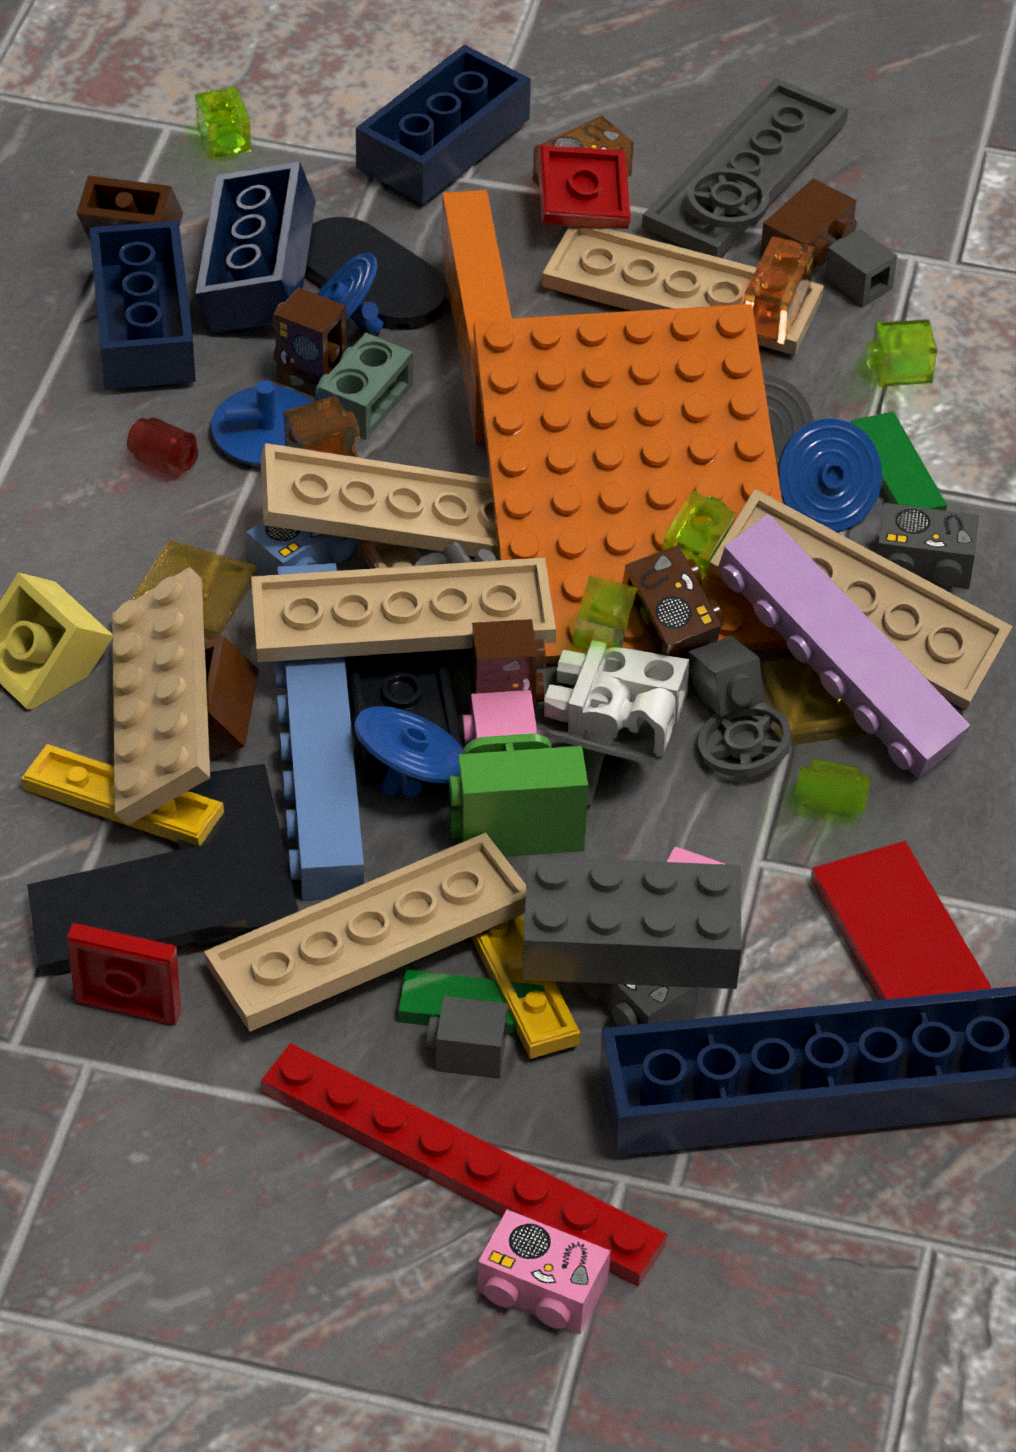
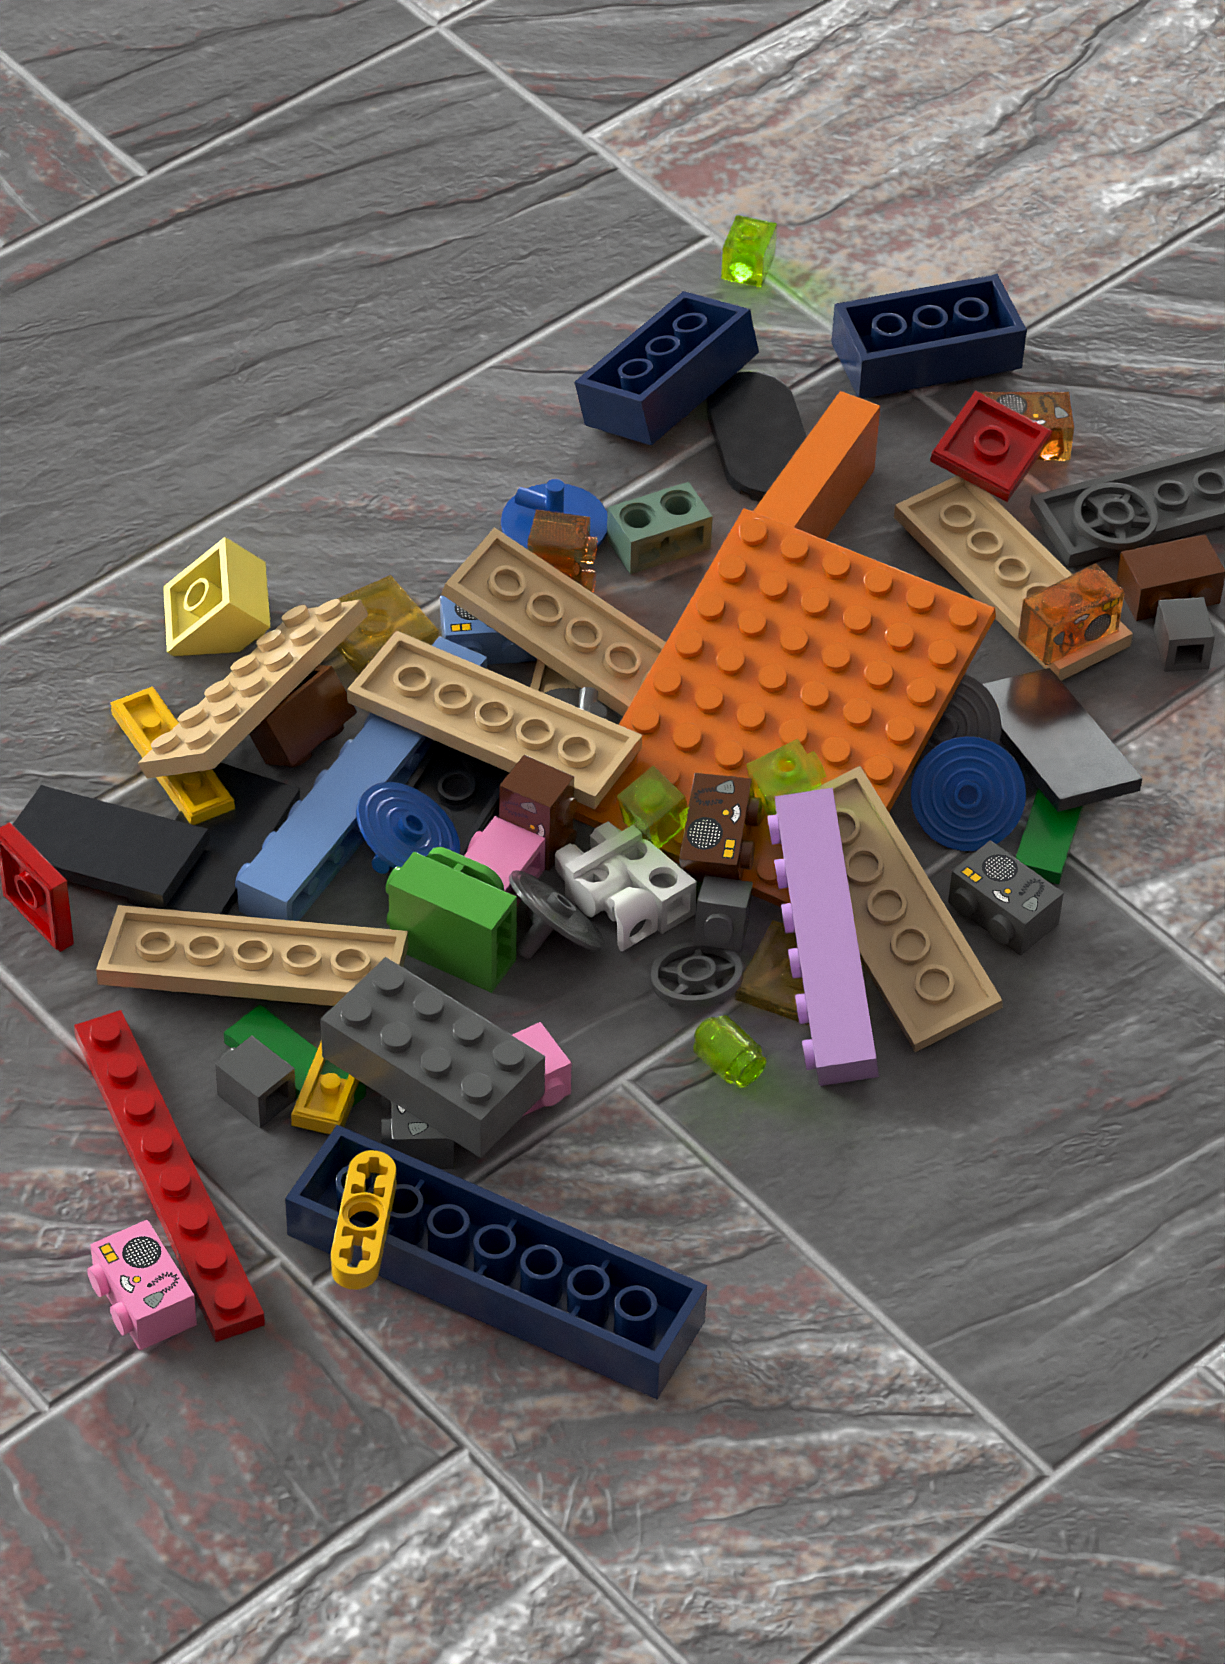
camera: 35 degrees right, 0 degrees up
reddish brown brick [76,175,183,240] -> none
dark blue brick [89,221,196,389] -> none
clear red brick [127,417,199,476] -> none
reddish brown brick [272,287,347,397] -> none
blue shield [317,253,383,336] -> none
red tile [811,841,993,1000] -> none
clear neon green brick [866,319,937,387] -> none
none -> yellow beam [331,1150,396,1290]
none -> tile [983,668,1143,812]

